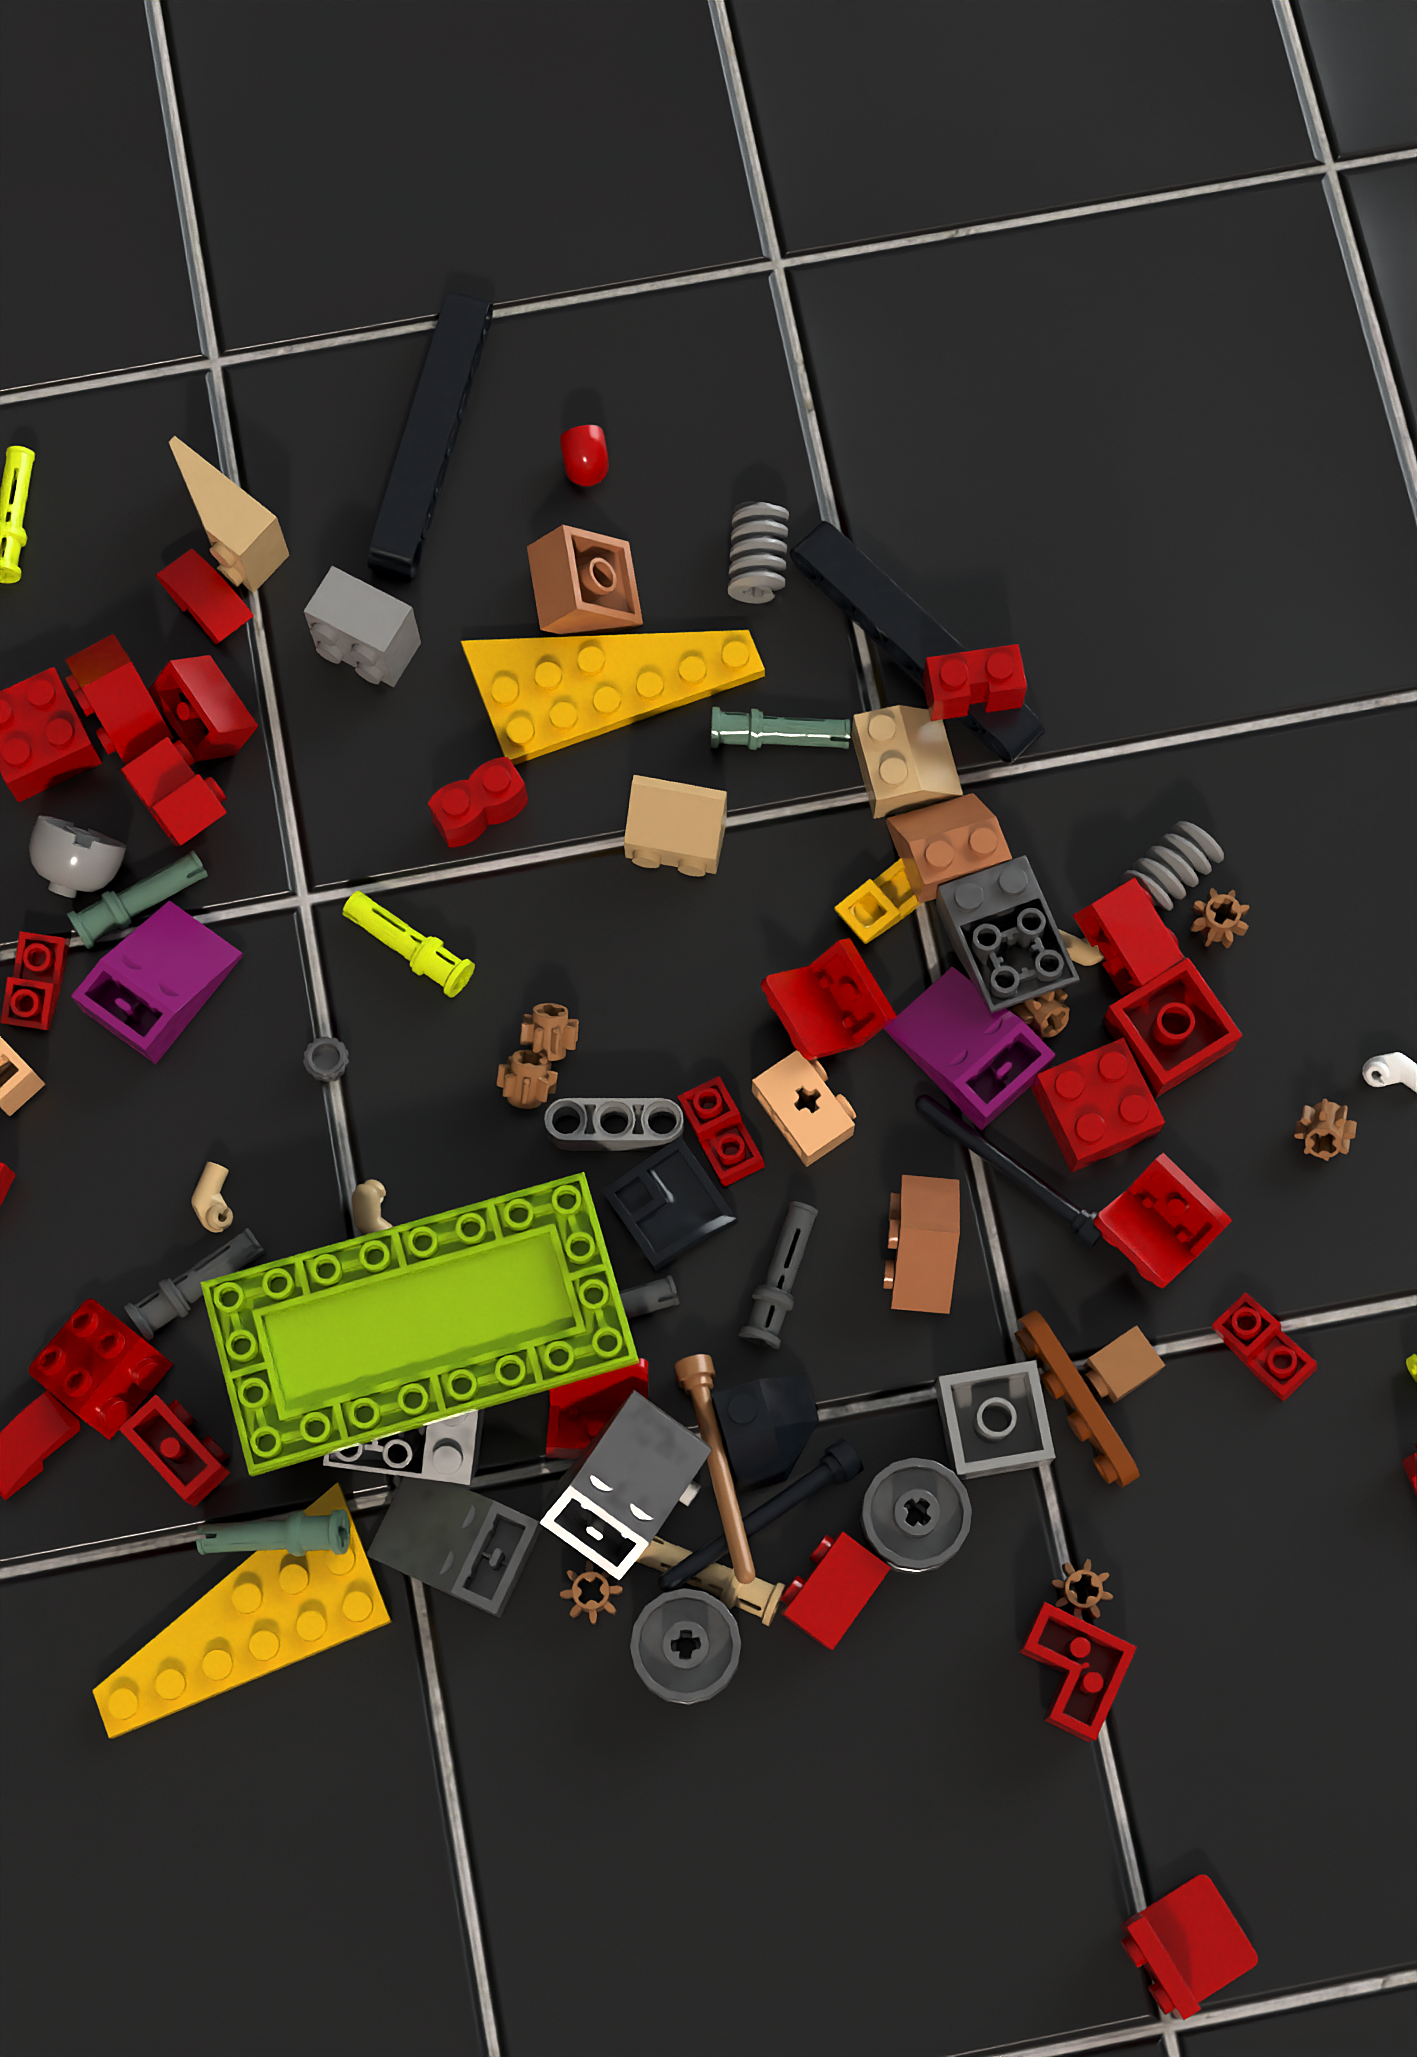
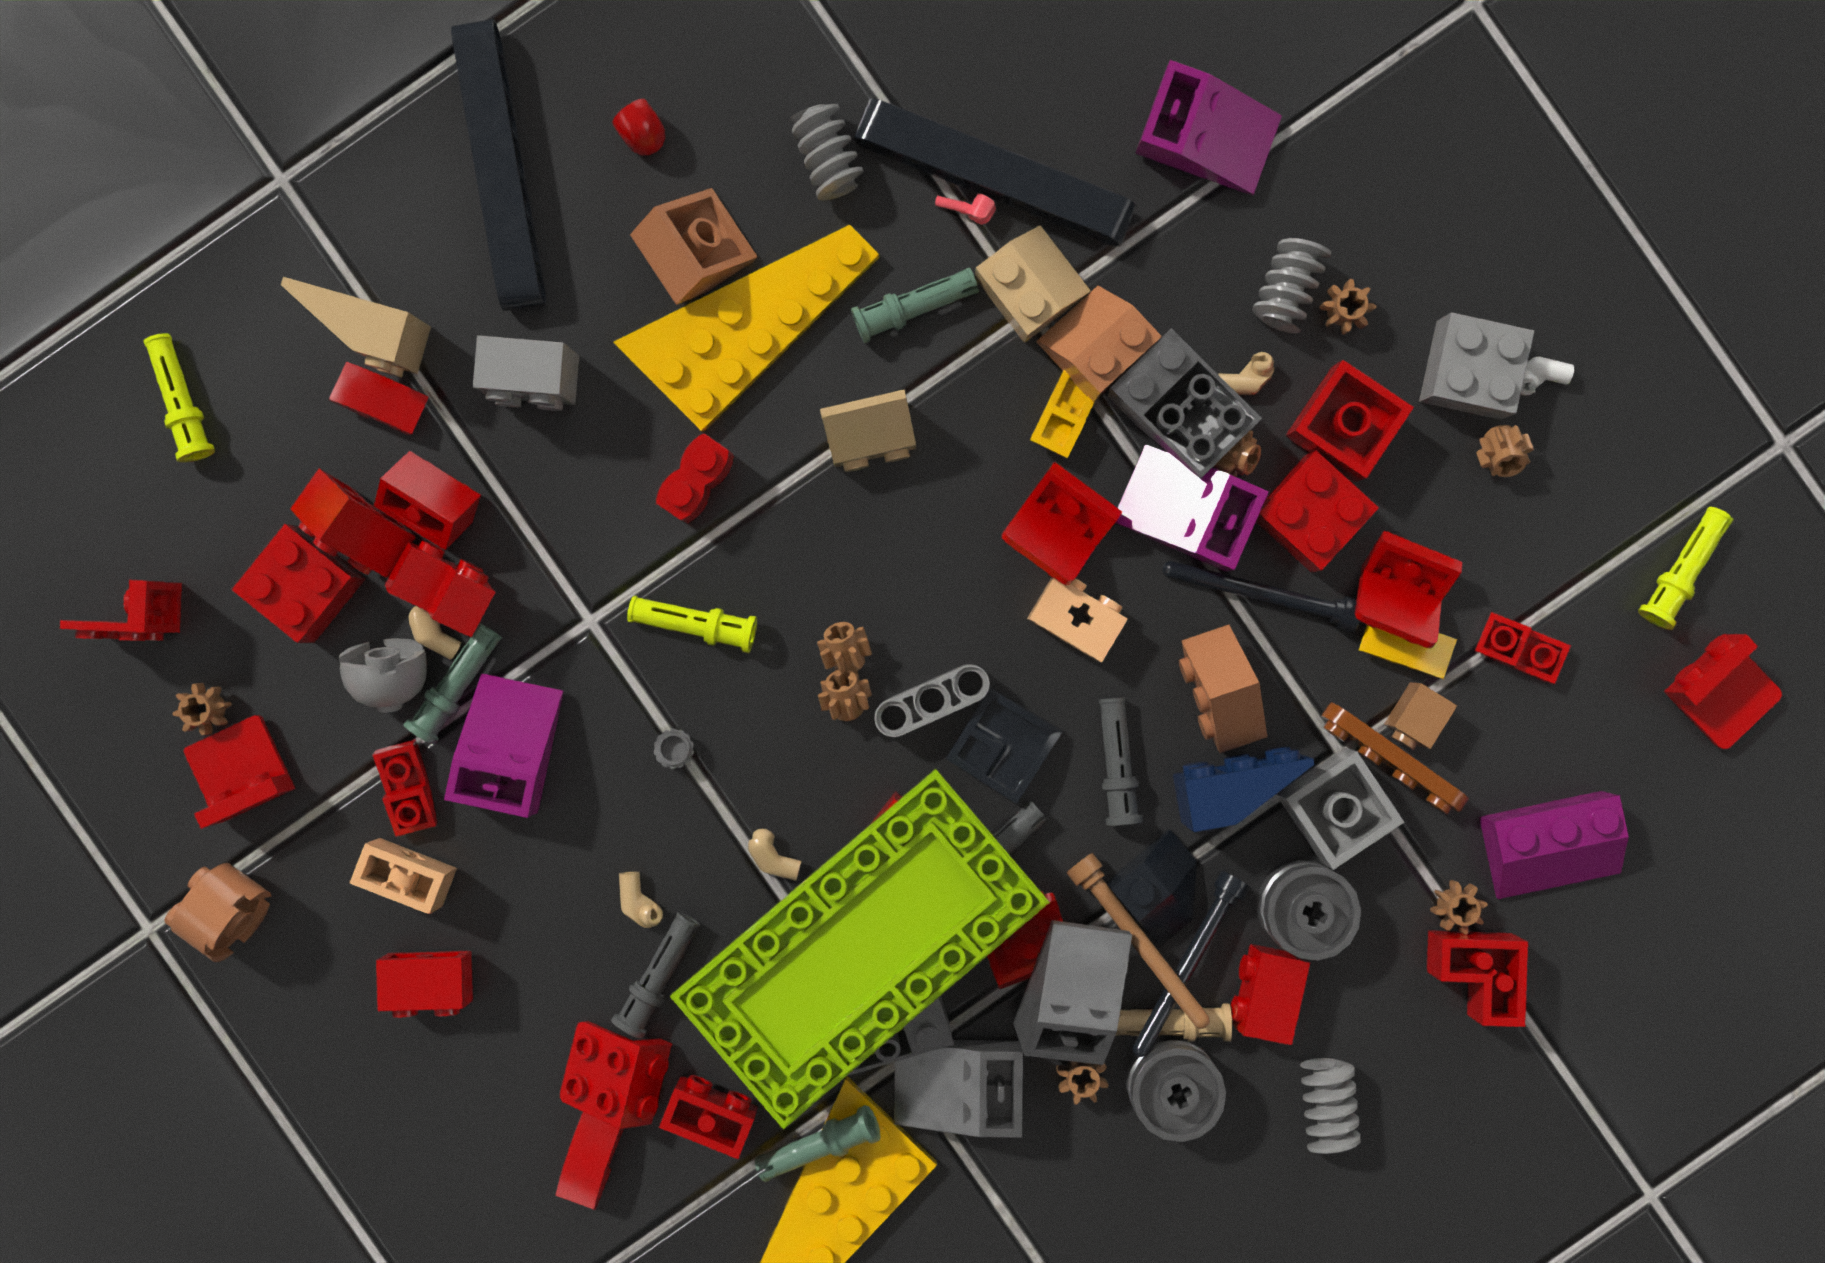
camera: 30 degrees left, 15 degrees up
red slope [677,1076,765,1188] -> none
red brick [923,644,1027,721] -> none
red brick [1072,877,1185,995] -> none
red bracket [1119,1874,1258,2020] -> none
none -> tan arm [408,606,461,660]
none -> coral hand [935,193,996,225]
none -> magenta slope [1135,60,1282,196]
none -> dark blue slope [1173,747,1314,832]
none -> light grey piece [1300,1058,1361,1154]
none -> yellow slope [1359,625,1457,679]
none -> light grey brick [1419,312,1534,420]
none -> magenta slope [1479,791,1629,899]

